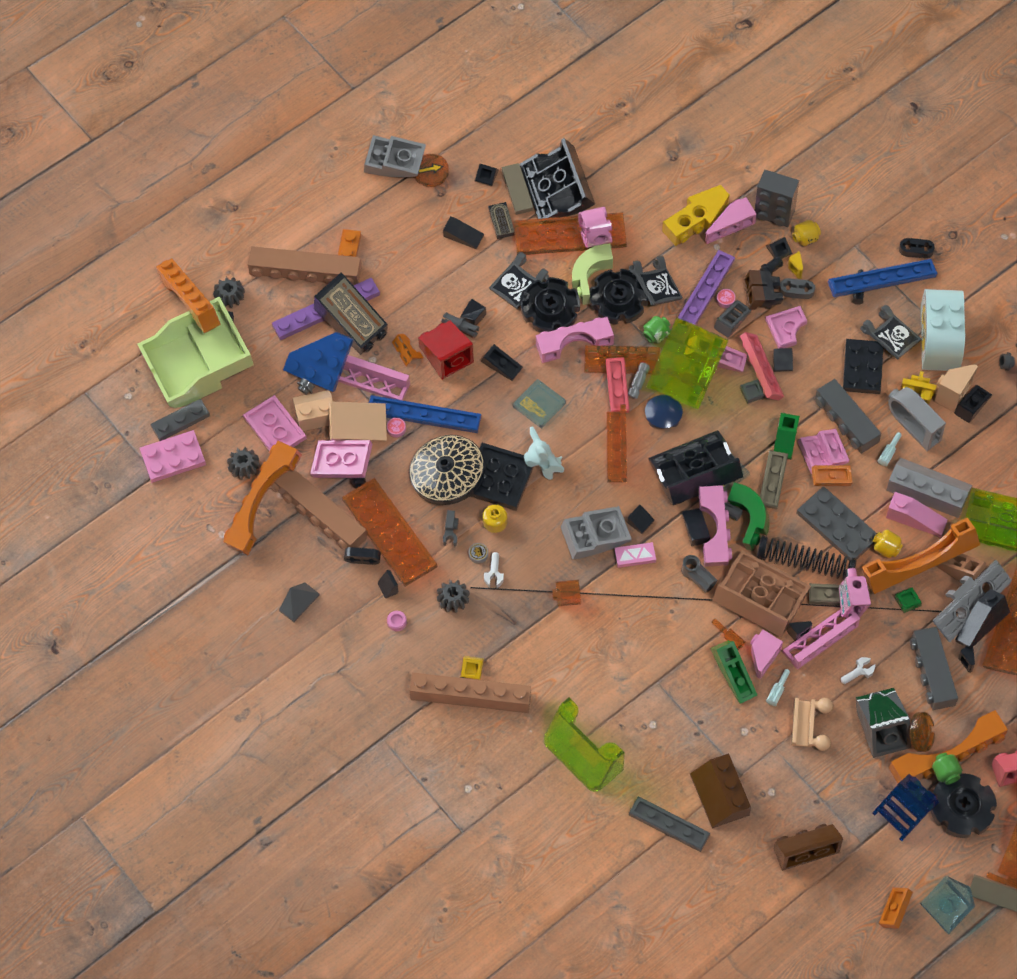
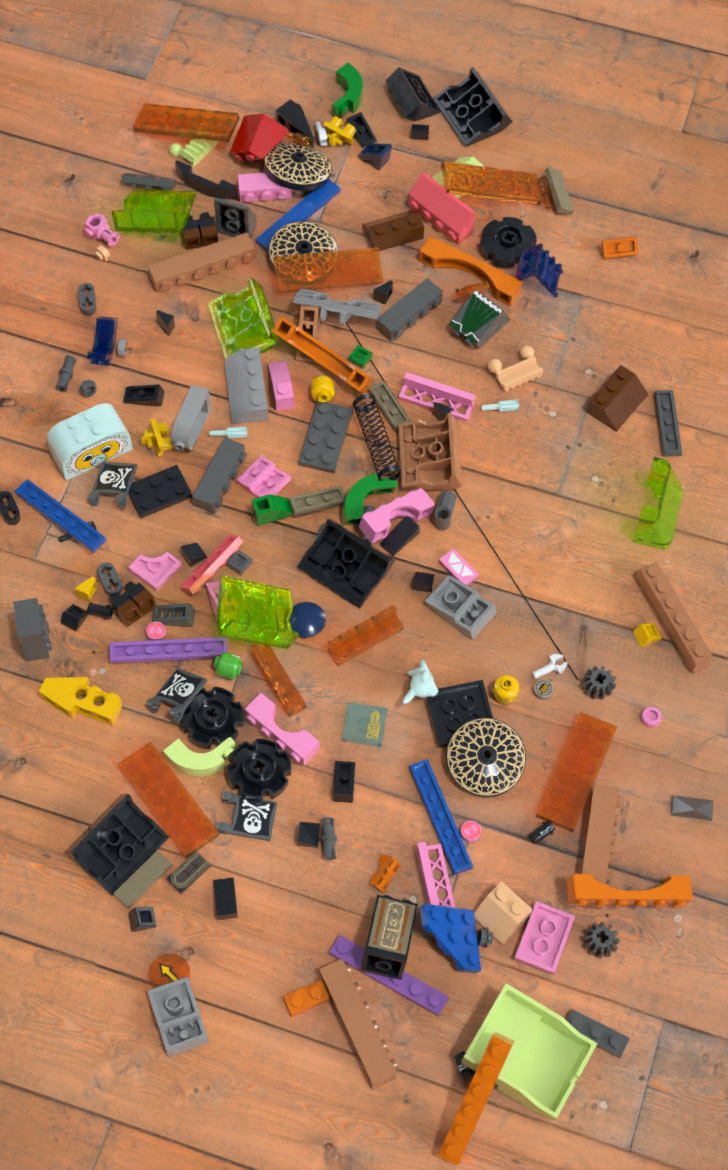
camera: 125 degrees left, 0 degrees up
bright pink plate [140,430,206,483] -> none
dark grey gear [213,276,245,308] -> none
bright pink plate [310,440,373,478] -> none
light nougat tile [329,401,387,442] -> none
black beam [344,547,381,565] -> none
black slope [378,570,399,598] -> none
red slope [418,320,474,379] -> none
dark grey plate [443,510,459,547] -> none
clear orange brick [552,580,581,606] -> none
bright pink brick [578,207,612,248] -> none
coral tile [606,357,630,414] -> none
light grey axle [628,362,650,399] -> none
bright pink slope [705,197,756,244] -> none
green slope [710,640,758,704] -> none
clear orange axle [712,619,746,650] -> none
bright pink slope [750,630,783,679] -> none
reddish brown slope [774,824,843,871] -> none
yellow head [792,220,821,246] -> none
orange plate [811,465,853,486] -> none
bright pink torso [839,568,871,617] -> none
white bar [840,657,875,684] -> none
clear light blue slope [920,876,975,934] -> none
bright green head [932,753,963,784] -> none
light nougat slope [934,364,978,412] -> none
black slope [955,589,1010,649] -> none

